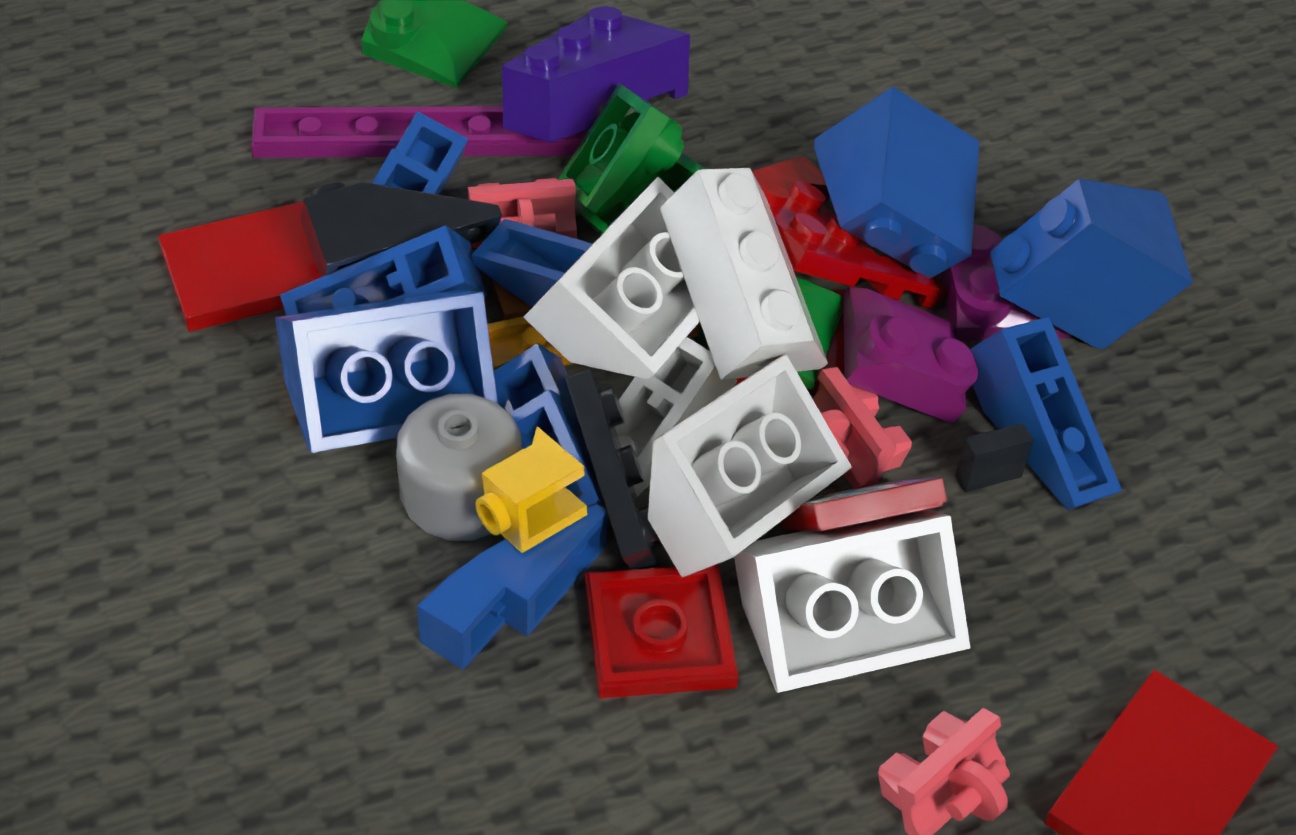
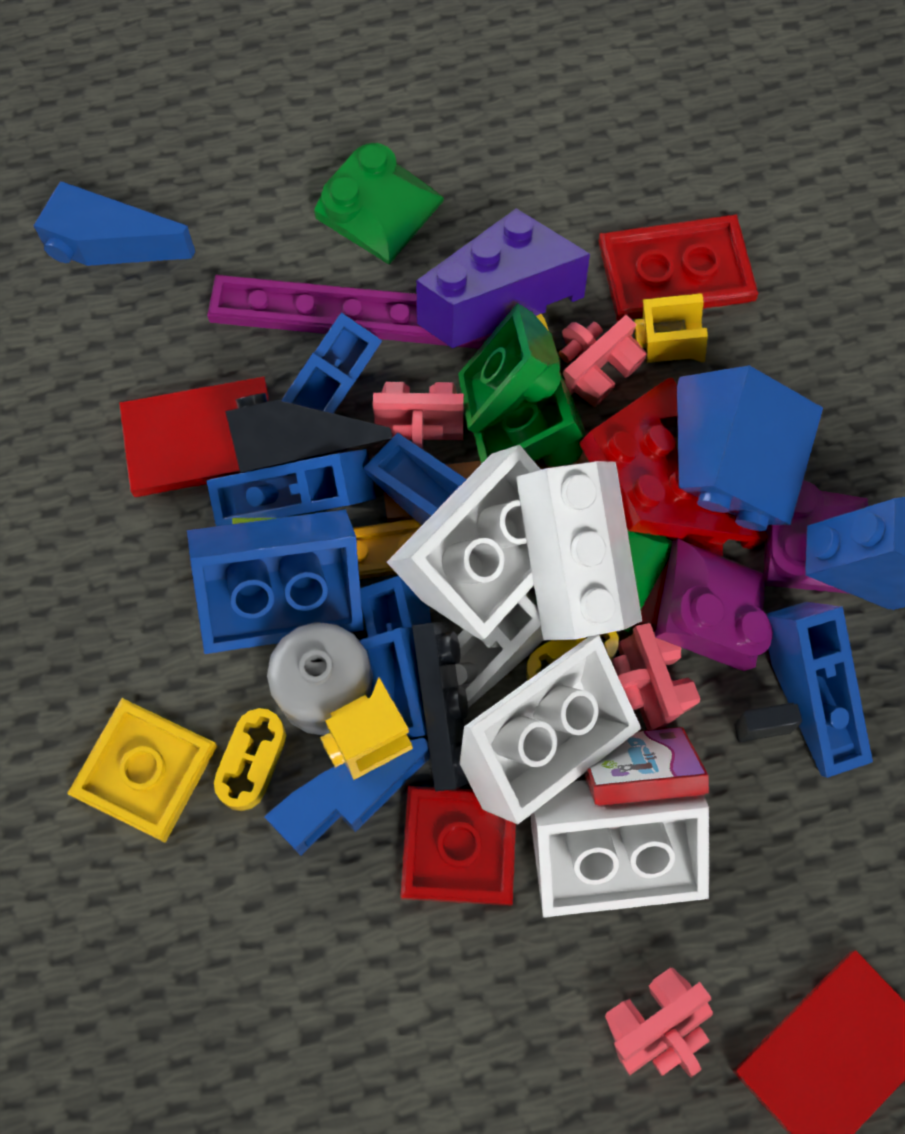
camera: 15 degrees right, 20 degrees up
none -> blue slope [33,181,195,266]
none -> yellow tile [67,698,218,843]
none -> yellow beam [214,708,286,811]
none -> coral hips [559,315,647,407]
none -> red tile [599,214,758,321]
none -> yellow window [634,293,708,363]

